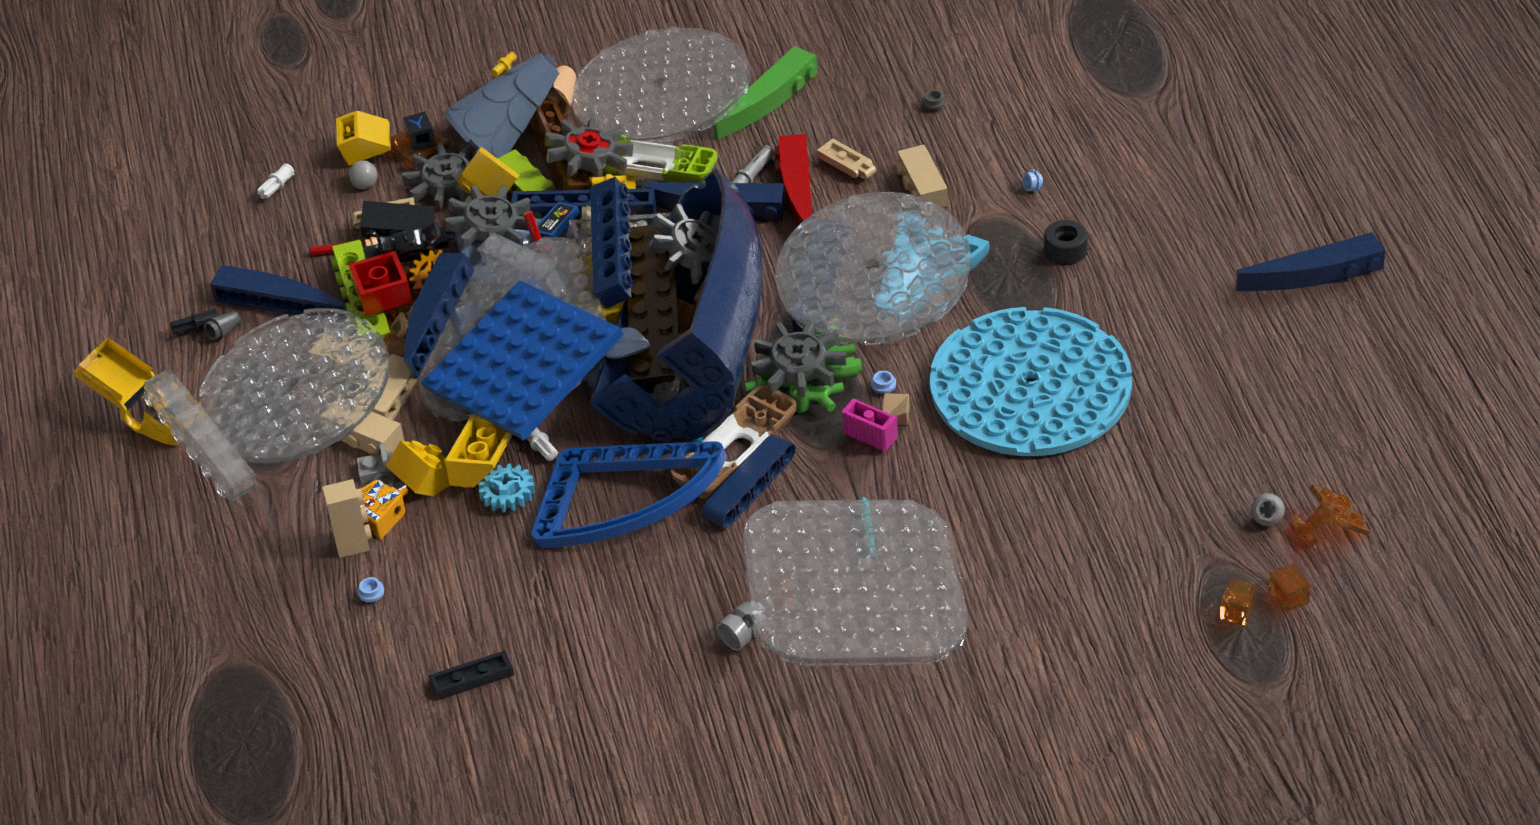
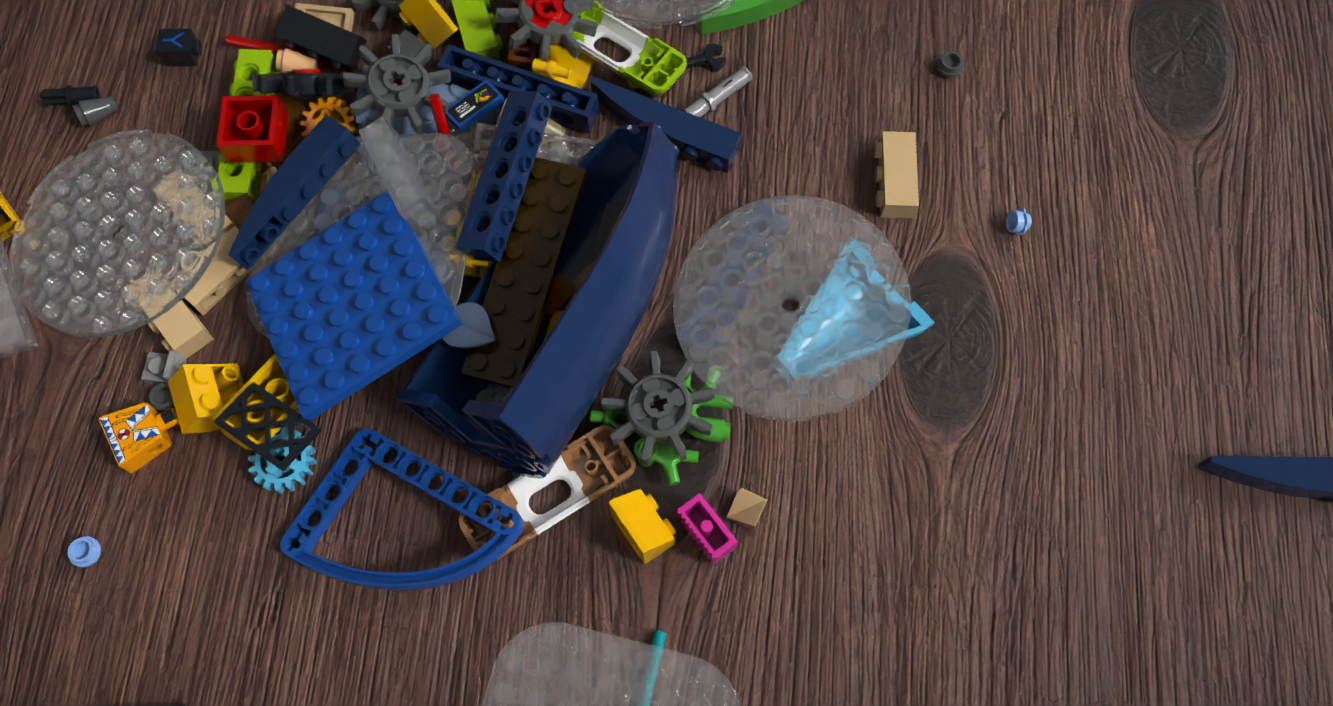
camera: 15 degrees right, 25 degrees up
dark blue slope [210,265,349,323] -> none
tan brick [322,479,372,558] -> none
white axle [526,427,558,461] -> none
dark grey gear [649,204,718,285] -> none
dark blue beam [702,434,796,529] -> none
red slope [774,134,814,245] -> none
tan hinge [817,139,877,180] -> none
light blue plate [871,371,896,394] -> none
medium azure plate [930,307,1132,456] -> none
black tyre [1044,220,1088,265] -> none
none -> black brick [156,29,202,67]
none -> black window [214,382,322,471]
none -> yellow slope [609,489,676,565]
none -> black bar [686,43,726,72]

